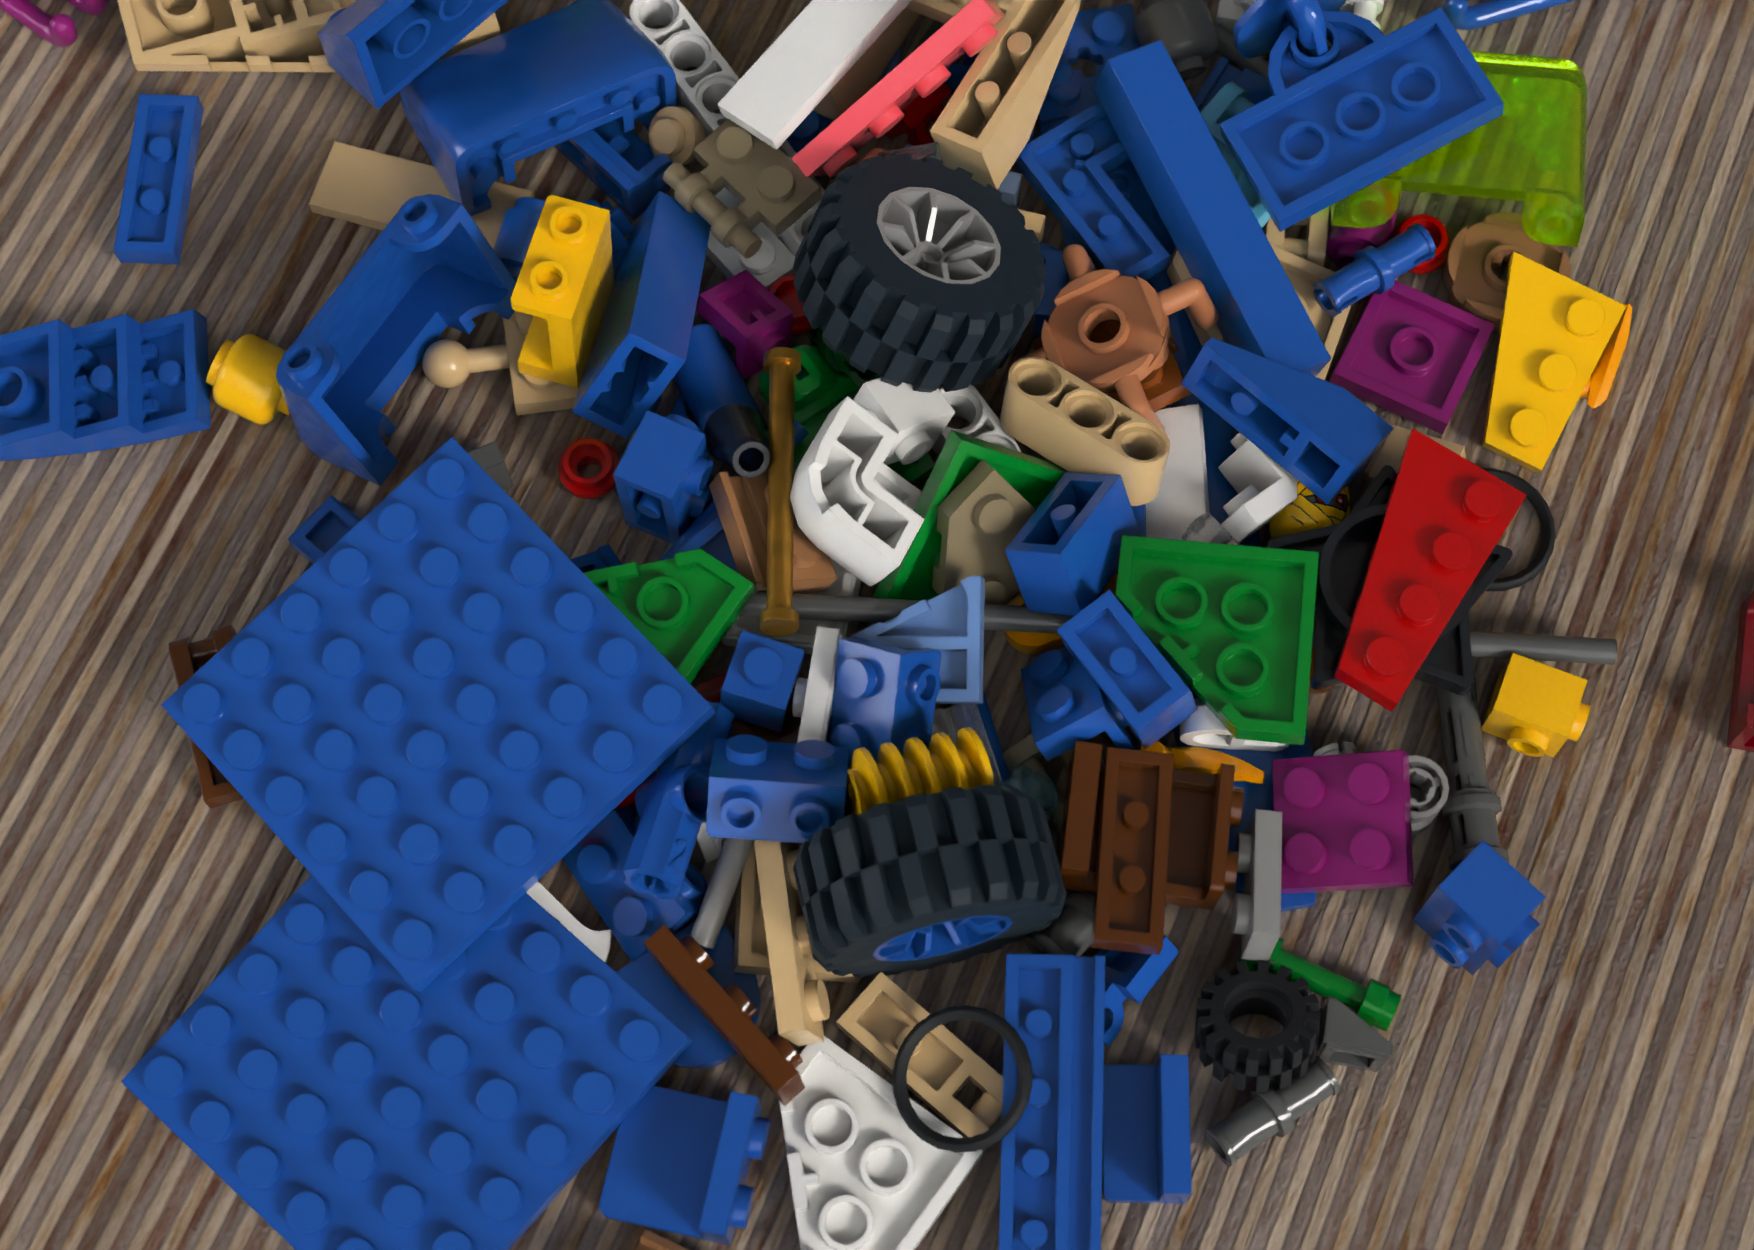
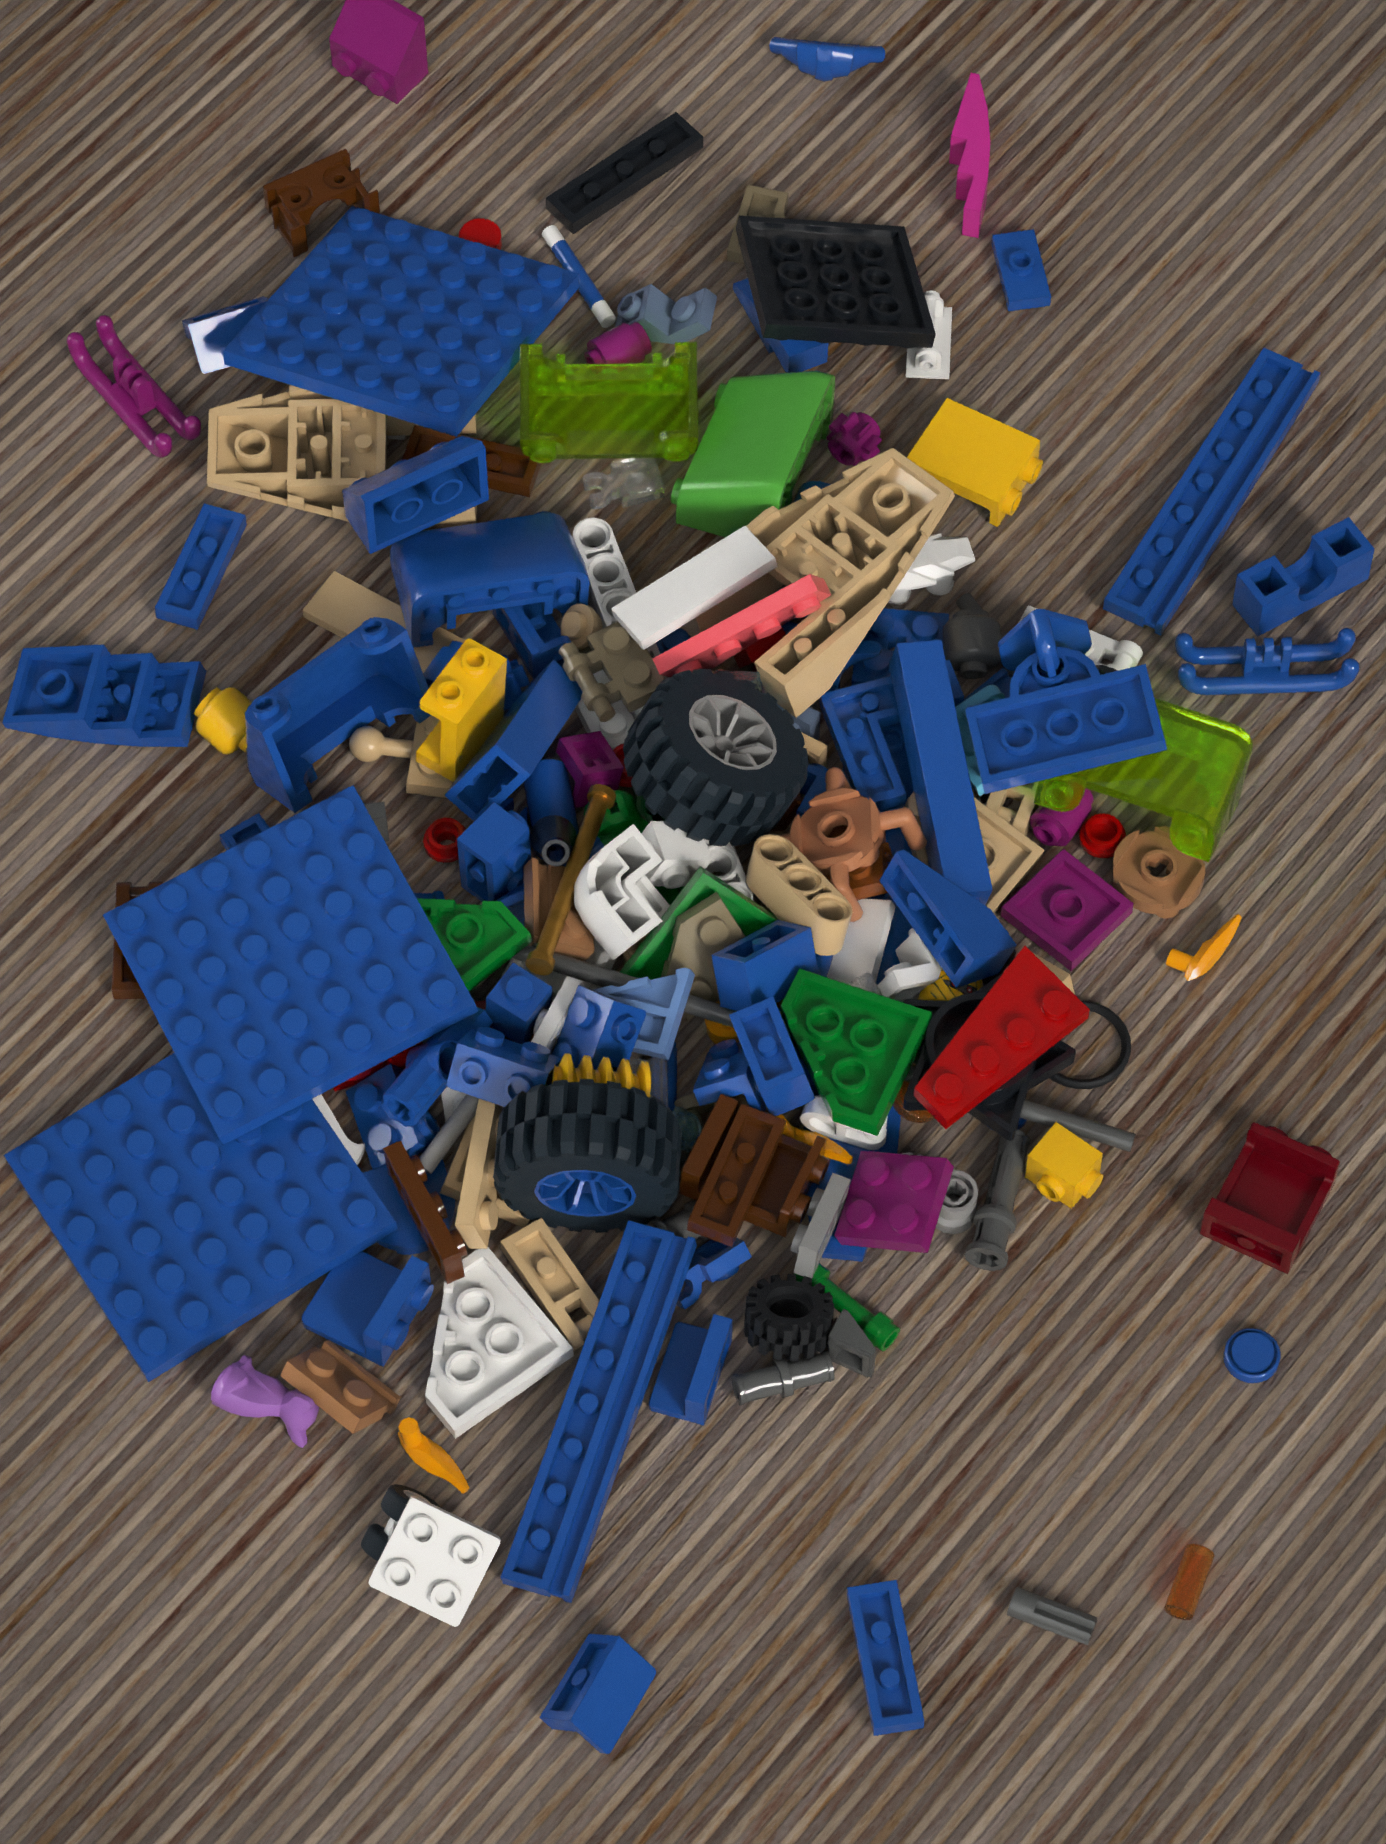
camera: 15 degrees right, 10 degrees down
black tyre [892,1005,1033,1153] -> none
blue pin [1313,223,1436,317] -> none
blue brick [1413,840,1546,975] -> none
yellow wing [1482,251,1627,474] -> none

